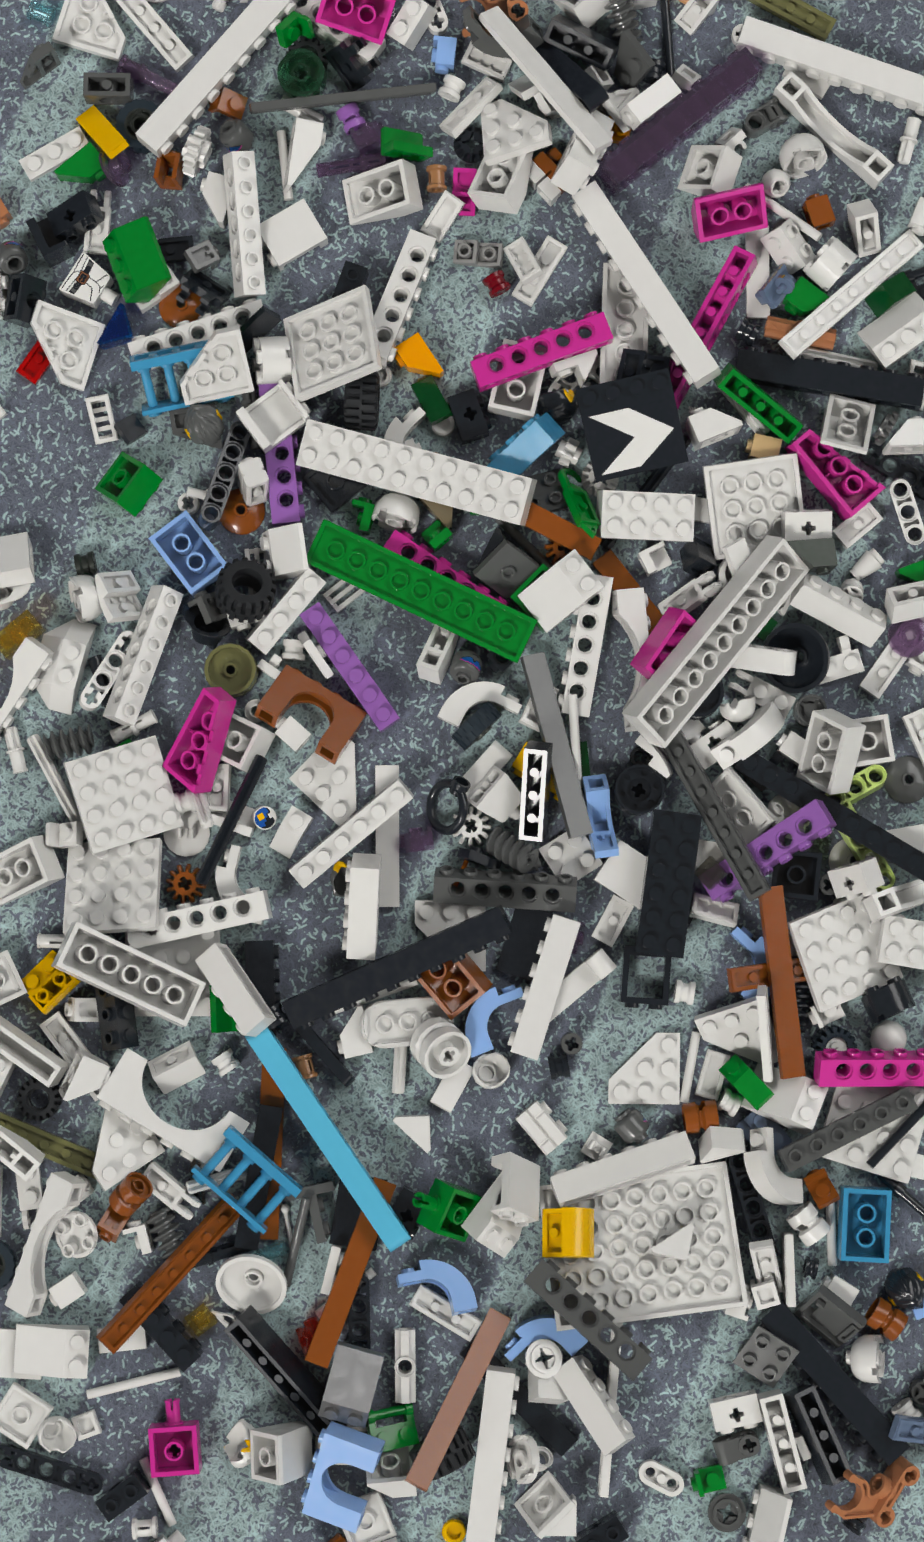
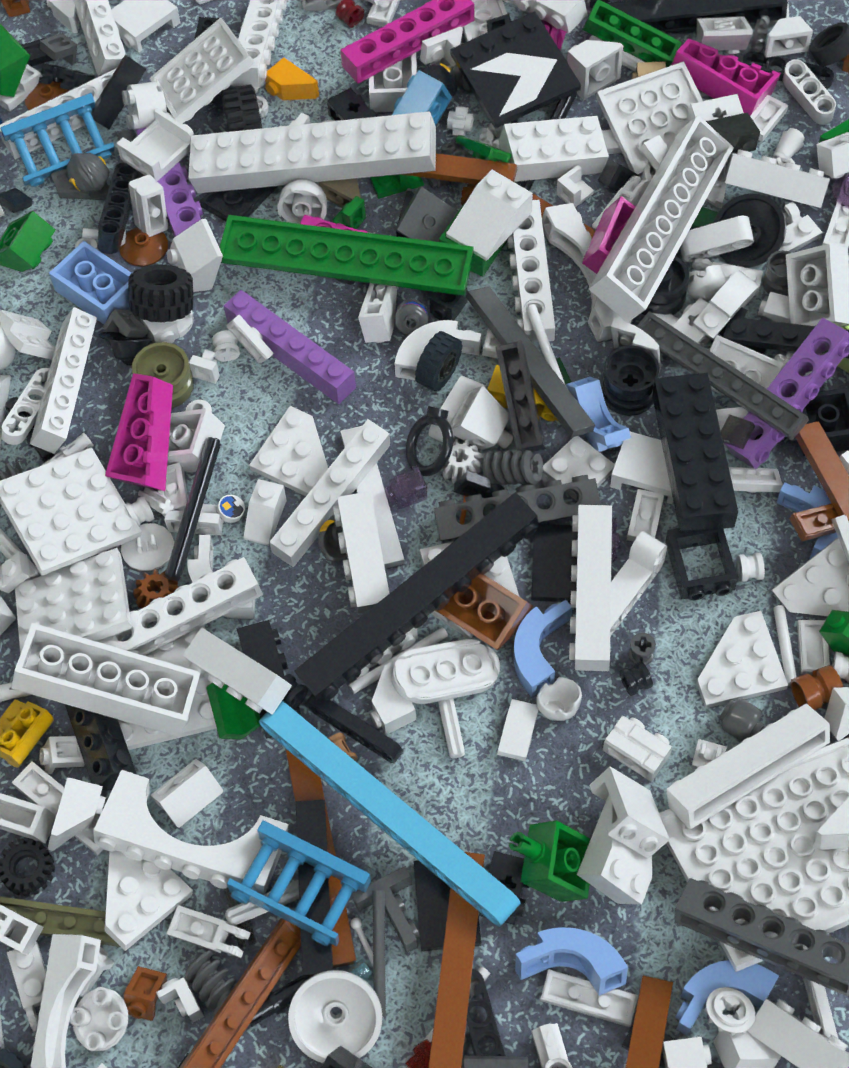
camera: 10 degrees left, 25 degrees down
dark orange wheel [109,1172,153,1217] -> none
white plate [180,325,254,406] -> none
white wheel [211,1048,241,1077] -> none
white arch [245,568,326,655] -> none
dark orange arch [254,664,367,765] -> none
white brick [275,715,312,753] -> none
white plate [320,1244,345,1295] -> none
white tile [323,580,366,613] -> none
green bracket [351,497,375,535] -> none
white slope [393,1114,431,1153] -> none
white wheel [410,1017,471,1079] -> none
dark green tile [411,375,453,426] -> none
yellow brick [542,1207,594,1258] -> none

